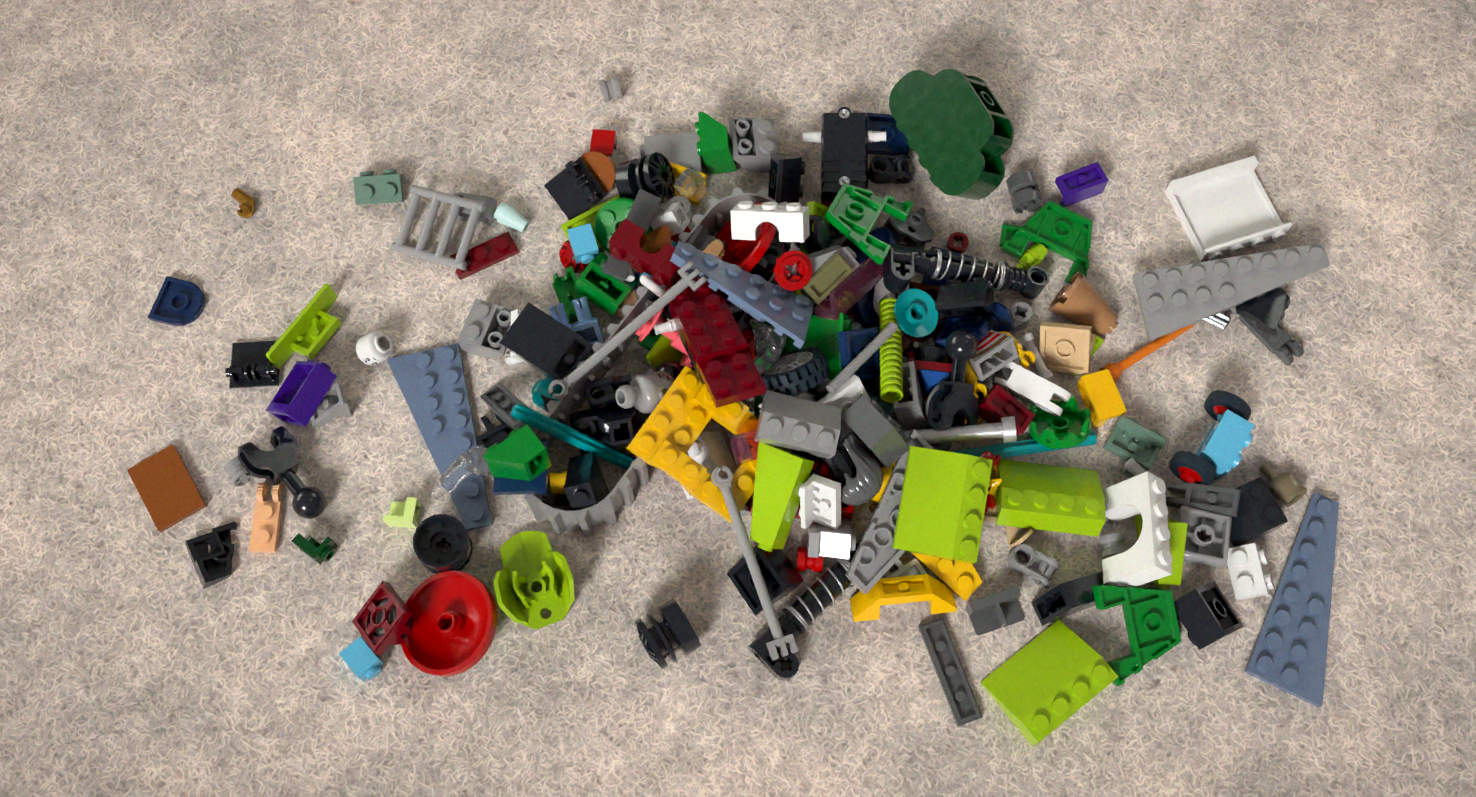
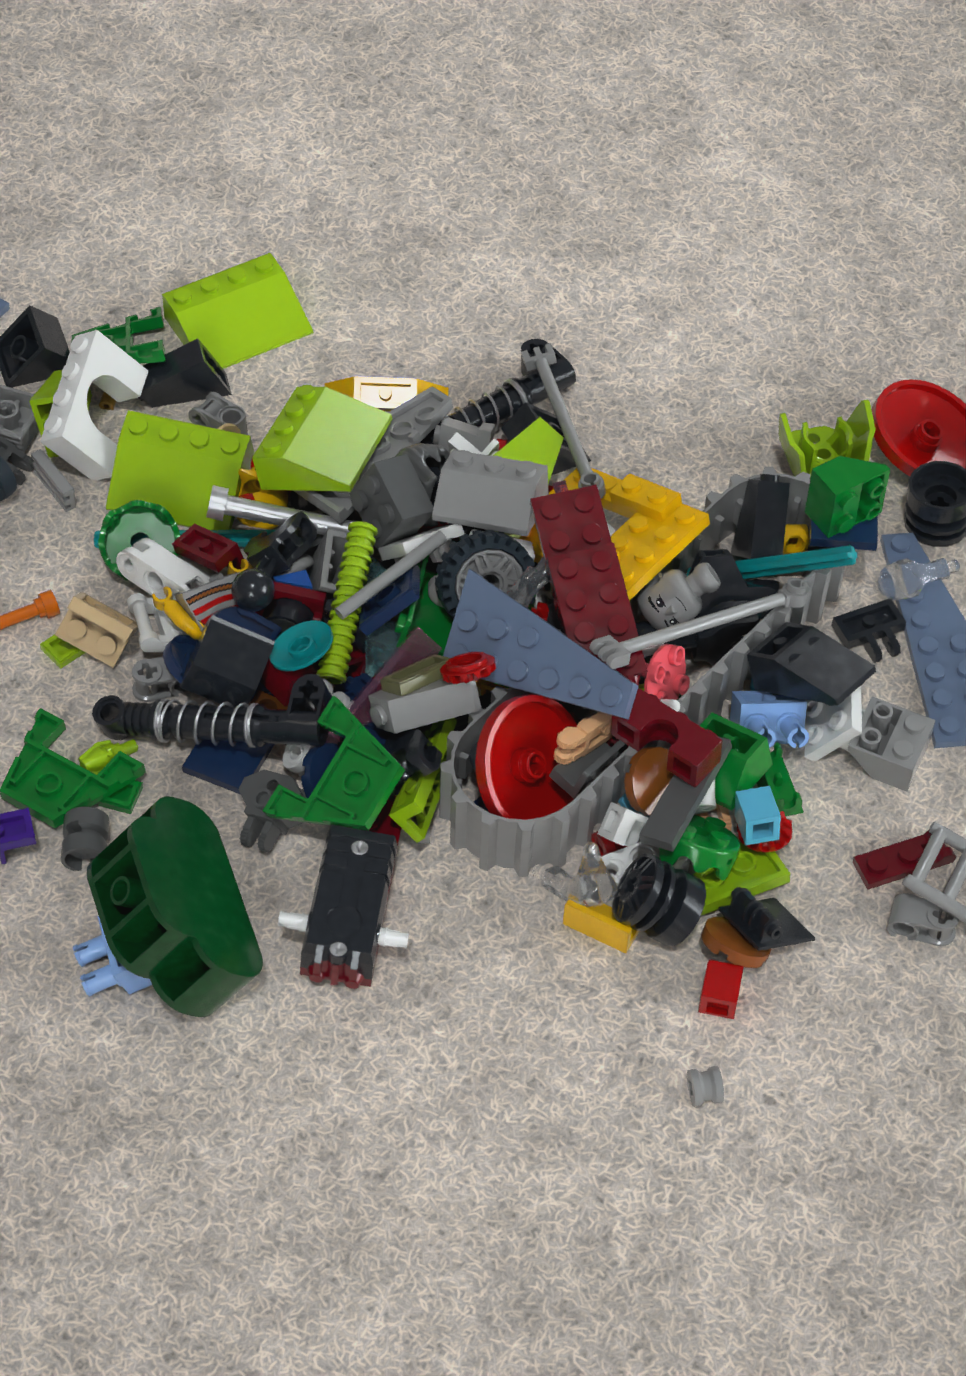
camera: 175 degrees left, 15 degrees down
dark grey tile [480,383,530,430] -> none
light aqua cone [494,202,530,233] -> none
black wheel [634,599,701,670] -> none
light grey slope [640,133,701,172] -> none
green slope [695,111,737,174] -> none
light grey slope [728,117,778,173] -> none
white arch [730,201,810,243] -> none
black slope [768,153,805,204] -> none
dark blue tile [866,113,908,156] -> none
black piece [868,154,913,184] -> none
dark grey tile [918,618,983,727] -> none
dark red bush [947,232,969,254] -> none
dark grey panel [965,586,1024,636] -> none
medium nougat cone [1049,271,1118,335] -> none
yellow panel [1076,369,1127,428] -> none
light grey wheel [1099,533,1127,559] -> none
sand green bracket [1103,416,1167,471] -> none

